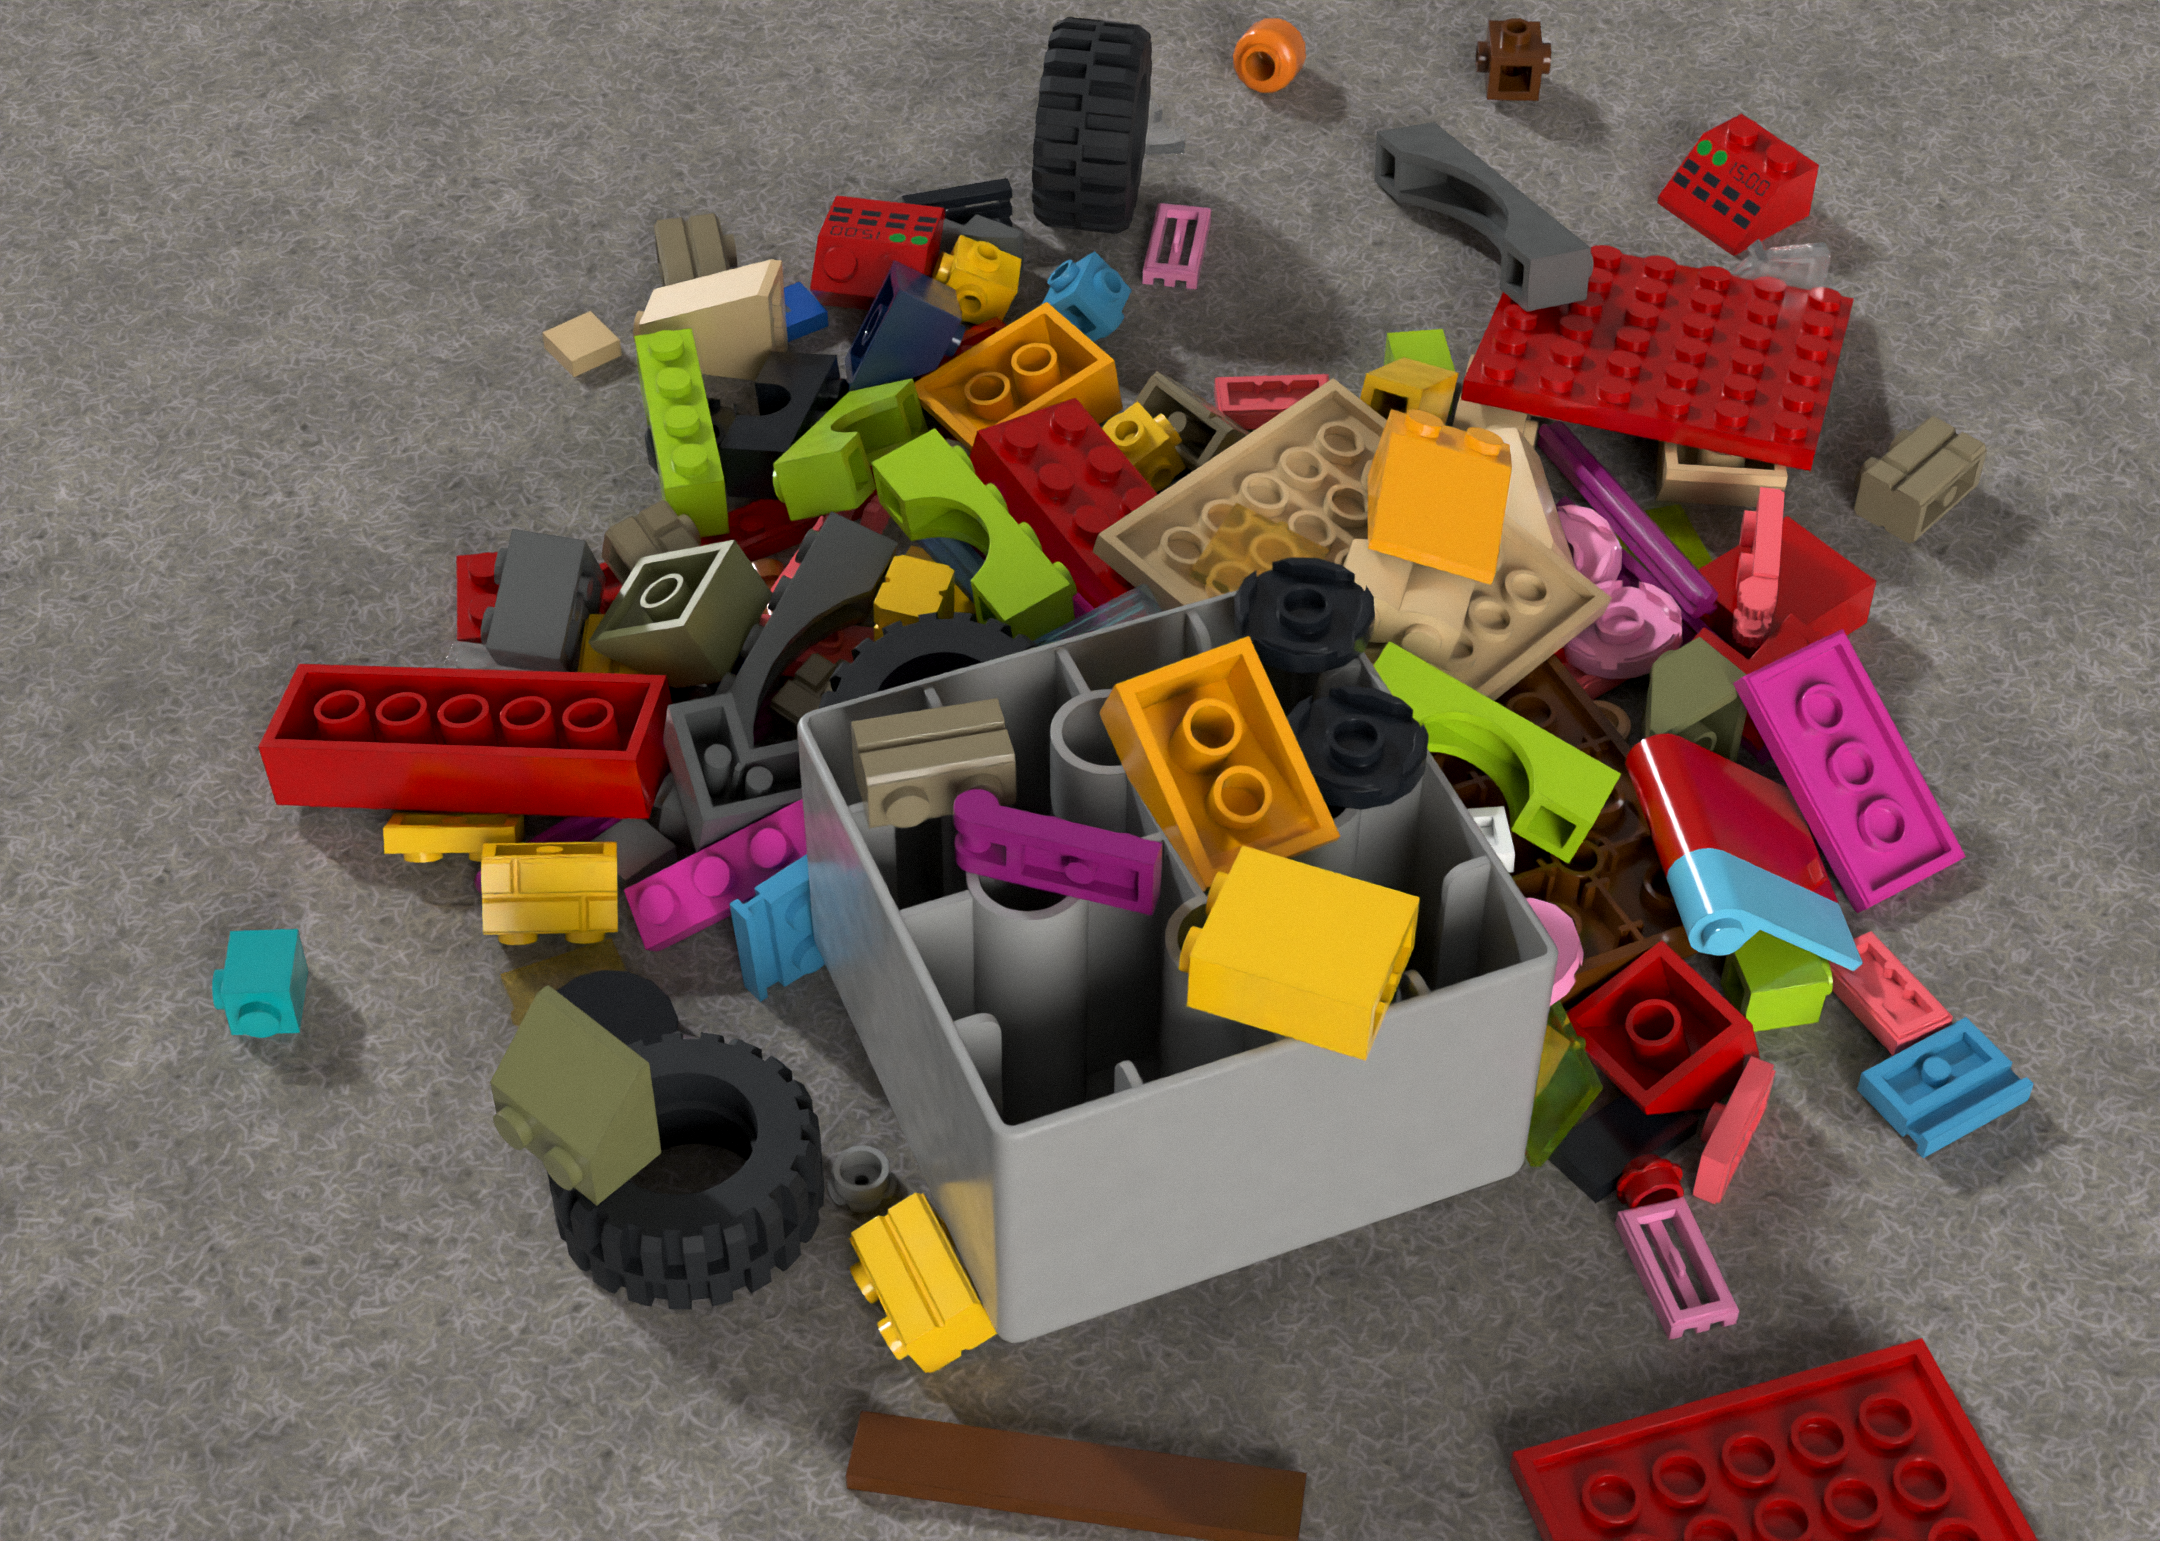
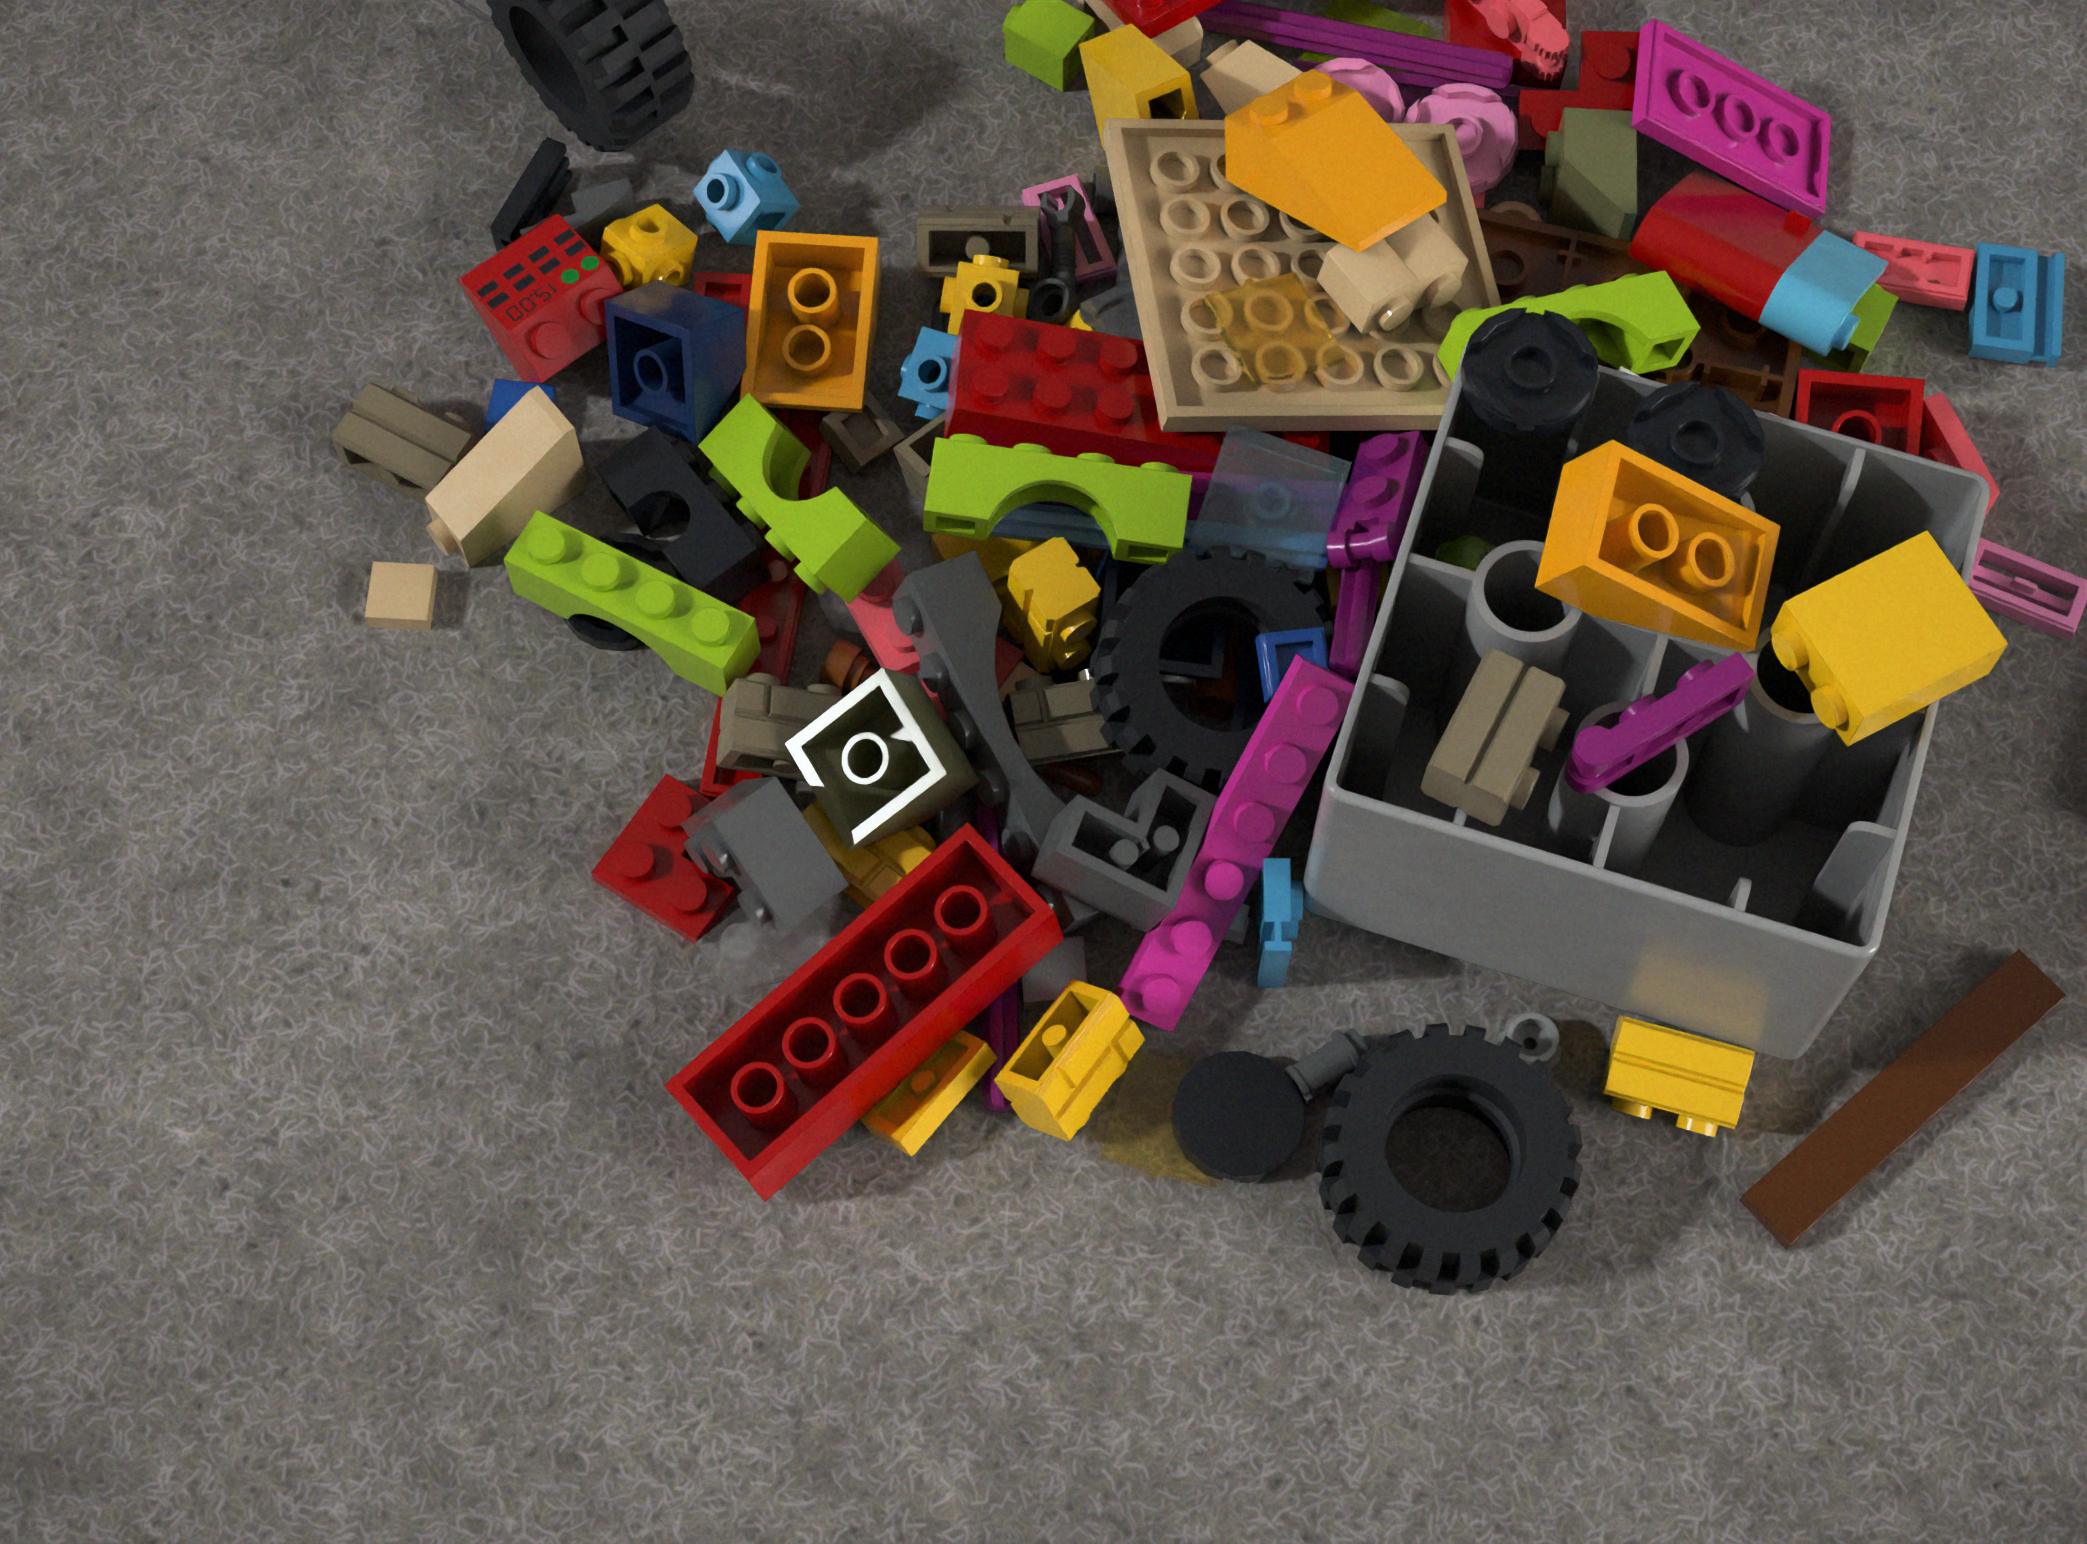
camera: 50 degrees left, 20 degrees up
teal brick [212,929,308,1038] -> none
olive slope [490,985,662,1205] -> none
bright pink tile [1142,203,1211,289] -> none
coral plate [1214,374,1329,430] -> none

